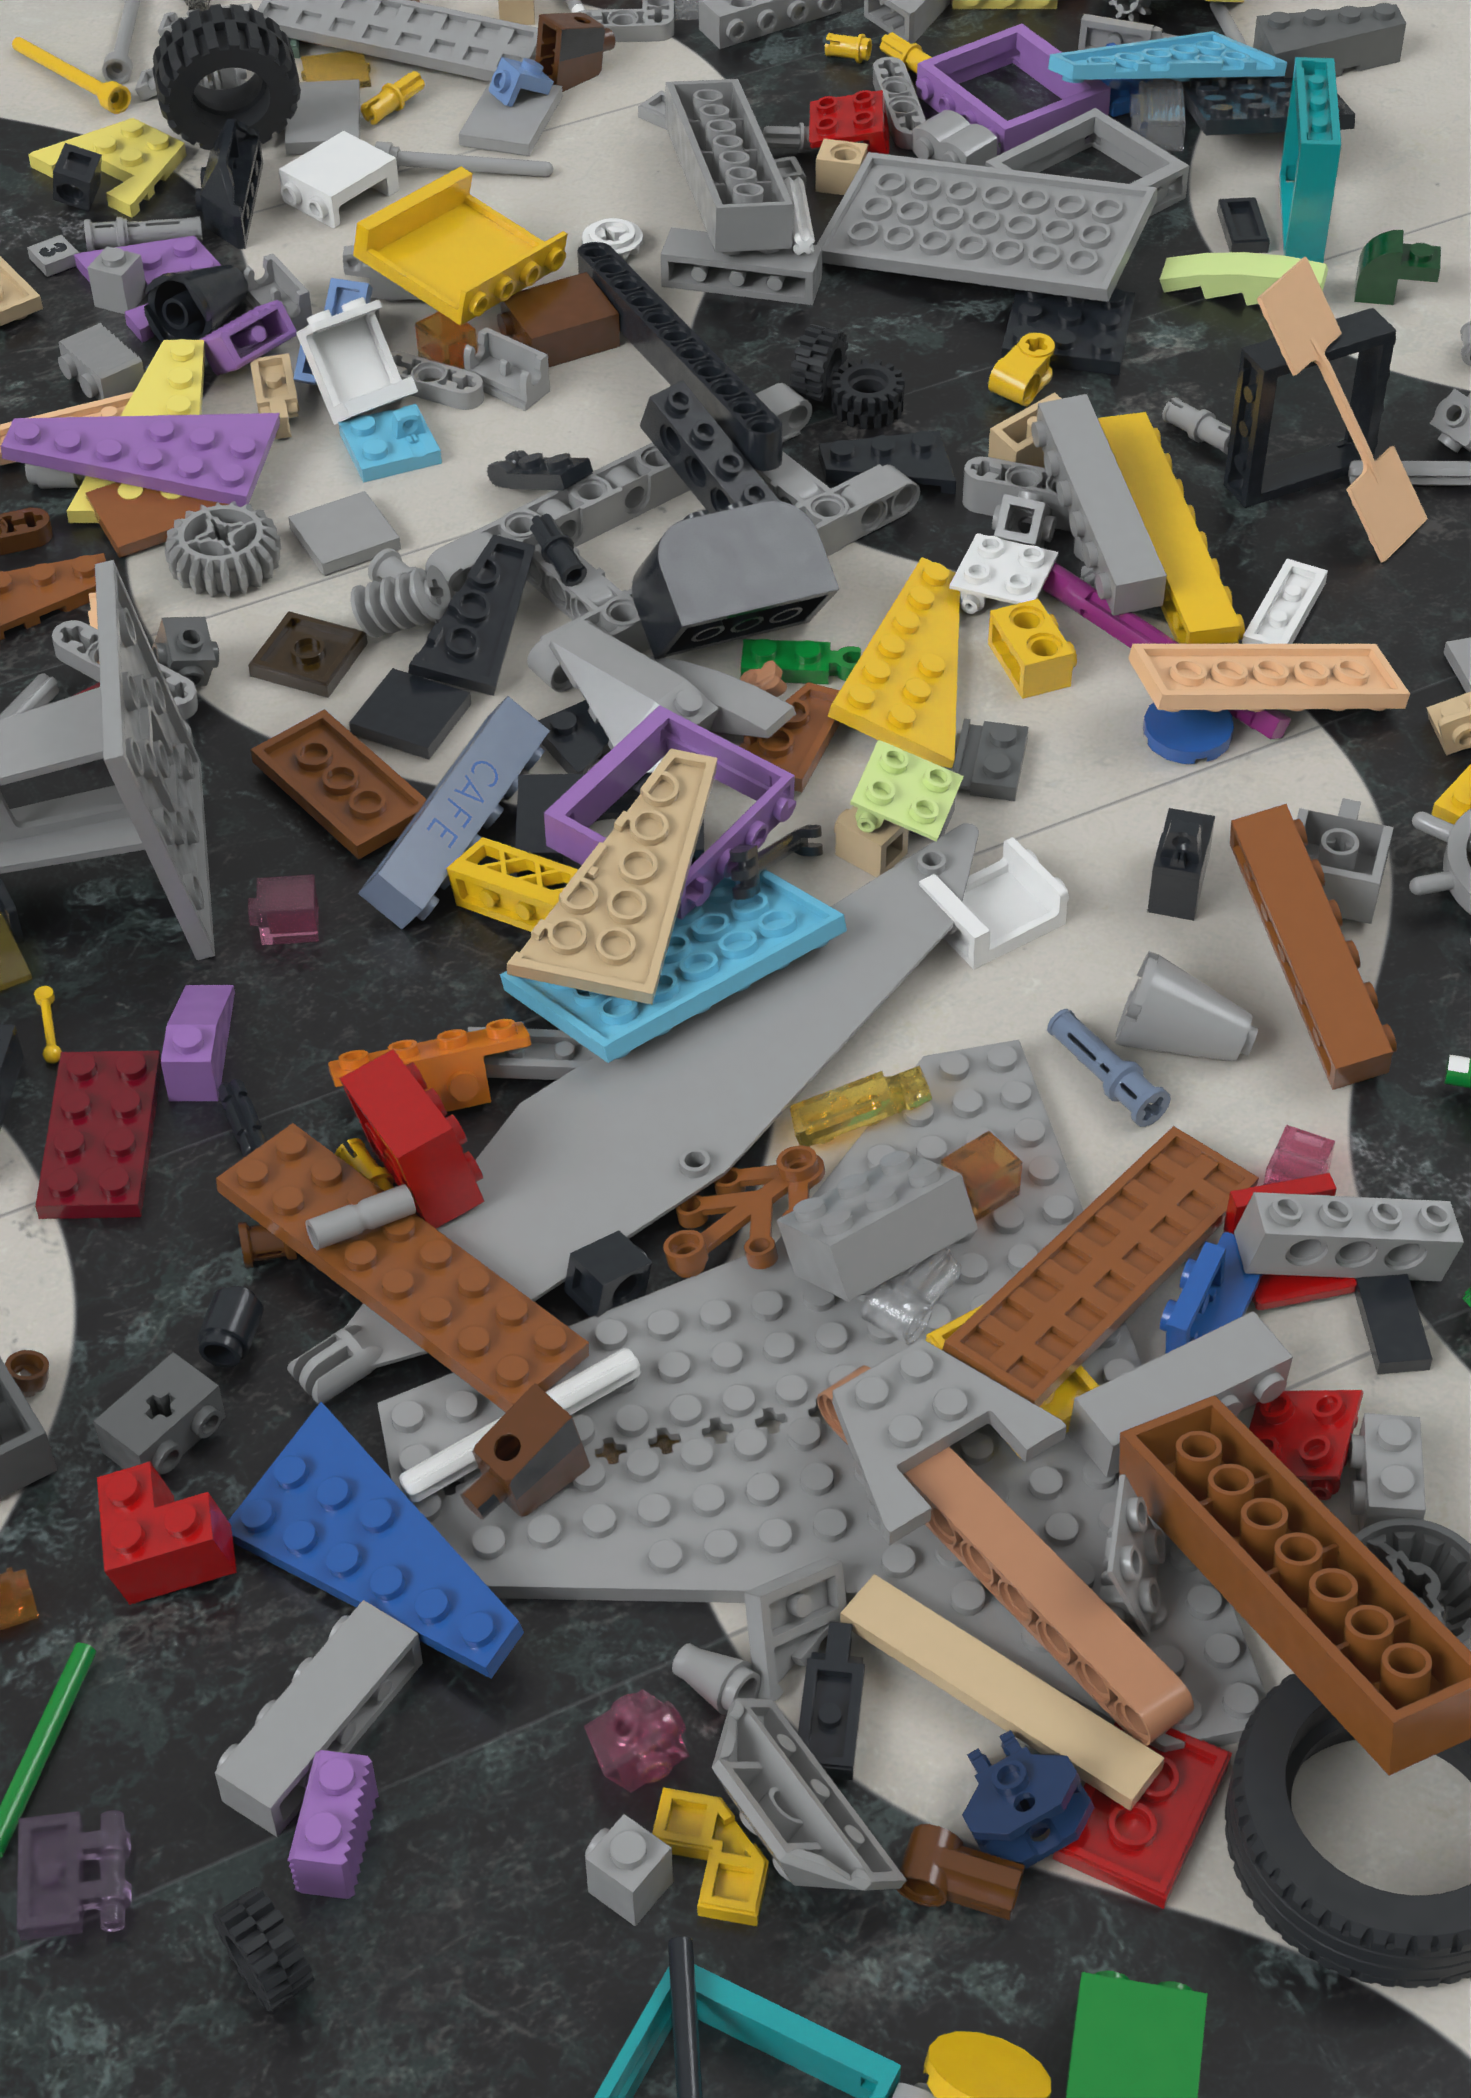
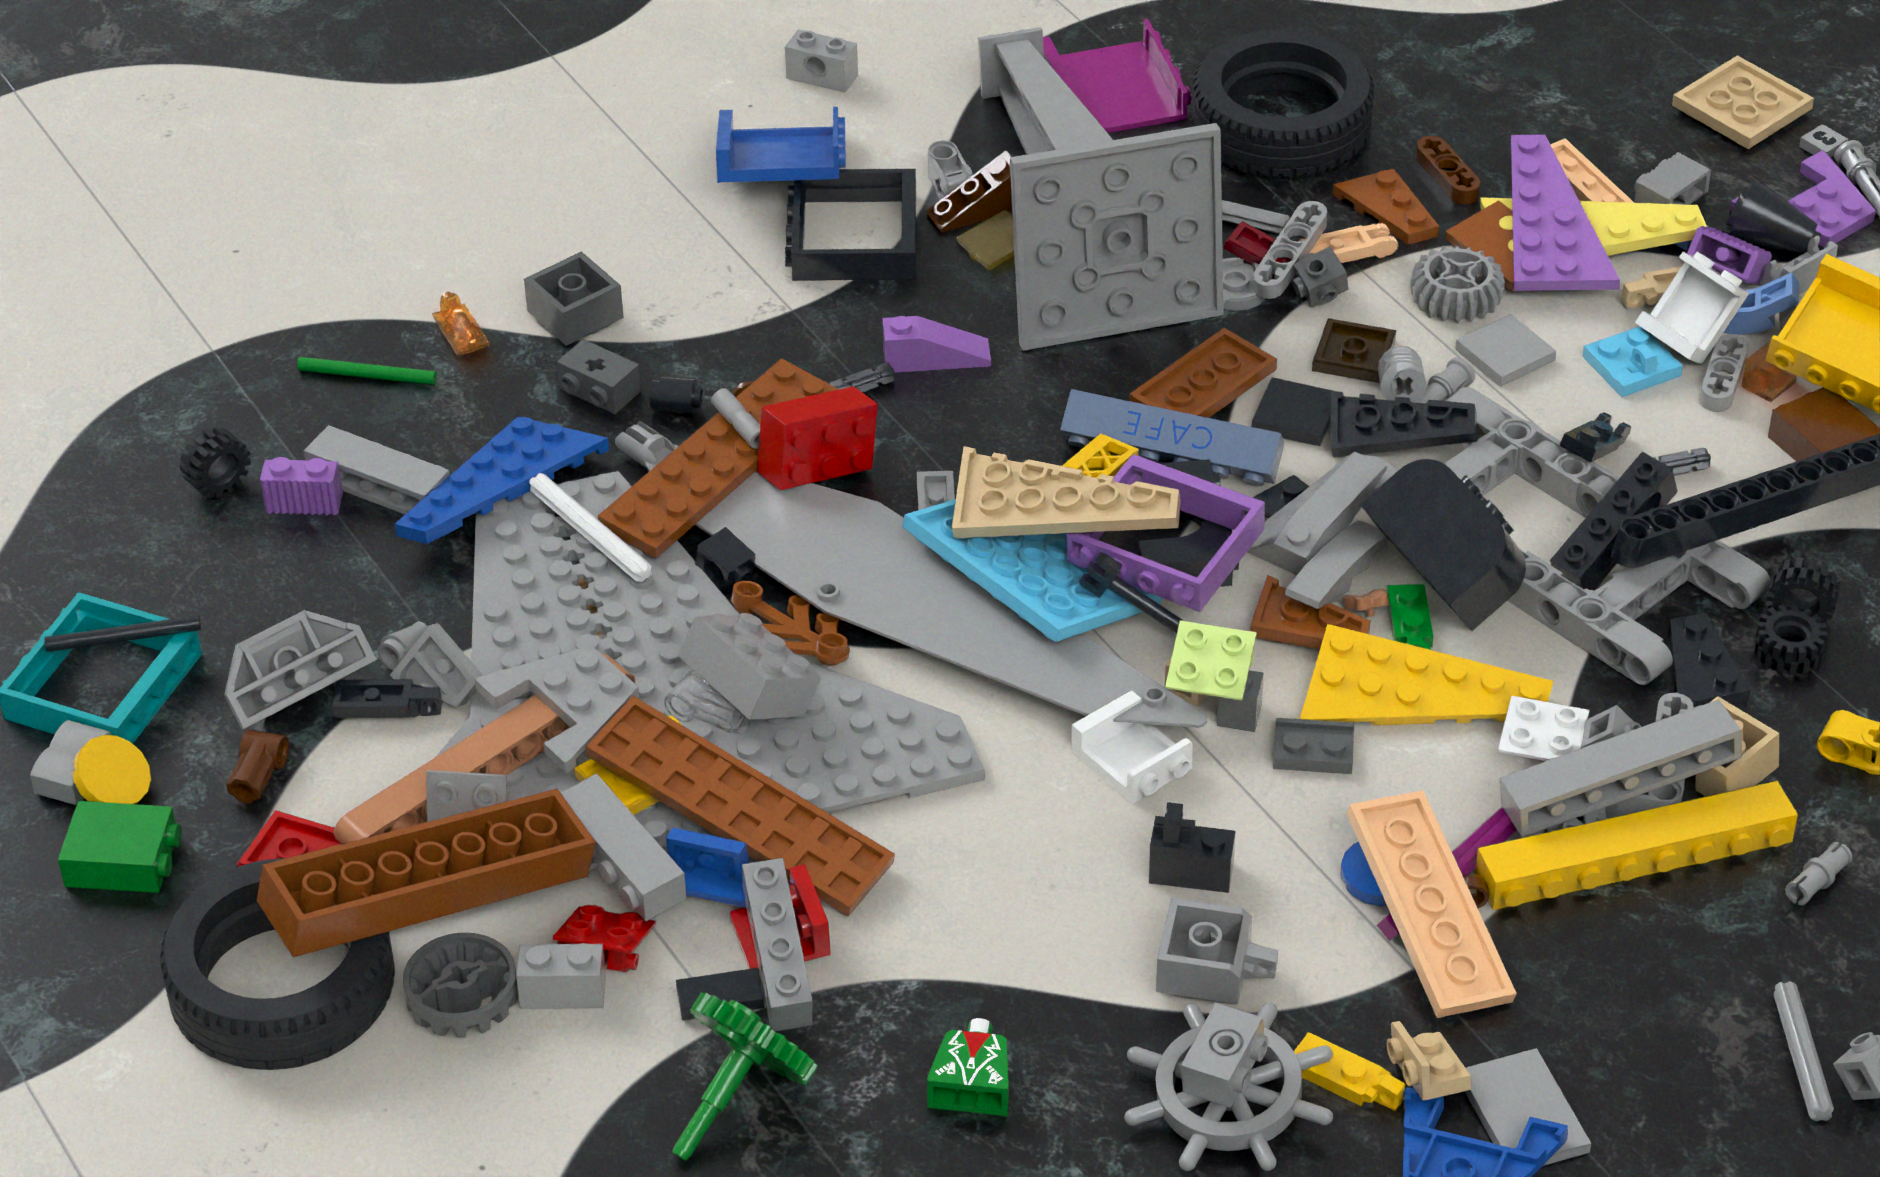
camera: 85 degrees right, 5 degrees down
reddish brown hinge [5,1350,49,1398] -> none
clear purple plate [17,1810,131,1941] -> none
yellow hinge [34,986,62,1063] -> none
dark red plate [35,1050,162,1219] -> none
light grey brick [87,246,148,314] -> none
red brick [97,1461,237,1605] -> none
clear pink brick [248,875,319,945] -> none
orange bracket [328,1019,531,1112] -> none
reddish brown torso [460,1383,590,1520] -> none
light grey hinge [463,327,550,411] -> none
black axle [530,513,587,586] -> none
clear pink brick [584,1689,689,1793] -> none
light grey brick [585,1814,673,1926] -> none
clear yellow hinge [790,1065,932,1147] -> none
tan tile [840,1574,1164,1811] -> none
clear orange brick [941,1130,1023,1222] -> none
dark blue hinge [962,1730,1095,1869] -> none
yellow brick [988,599,1077,699] -> none
sand blue pin [1047,1009,1171,1127] -> none
light grey cone [1115,951,1258,1061] -> none
black window [1223,308,1397,508] -> none
dark orange brick [1229,804,1397,1090] -> none
white plate [1242,559,1328,644] -> none
light nougat hinge [1257,257,1428,563] -> none
clear pink brick [1263,1125,1335,1185] -> none
none -> axle [1653,447,1711,475]

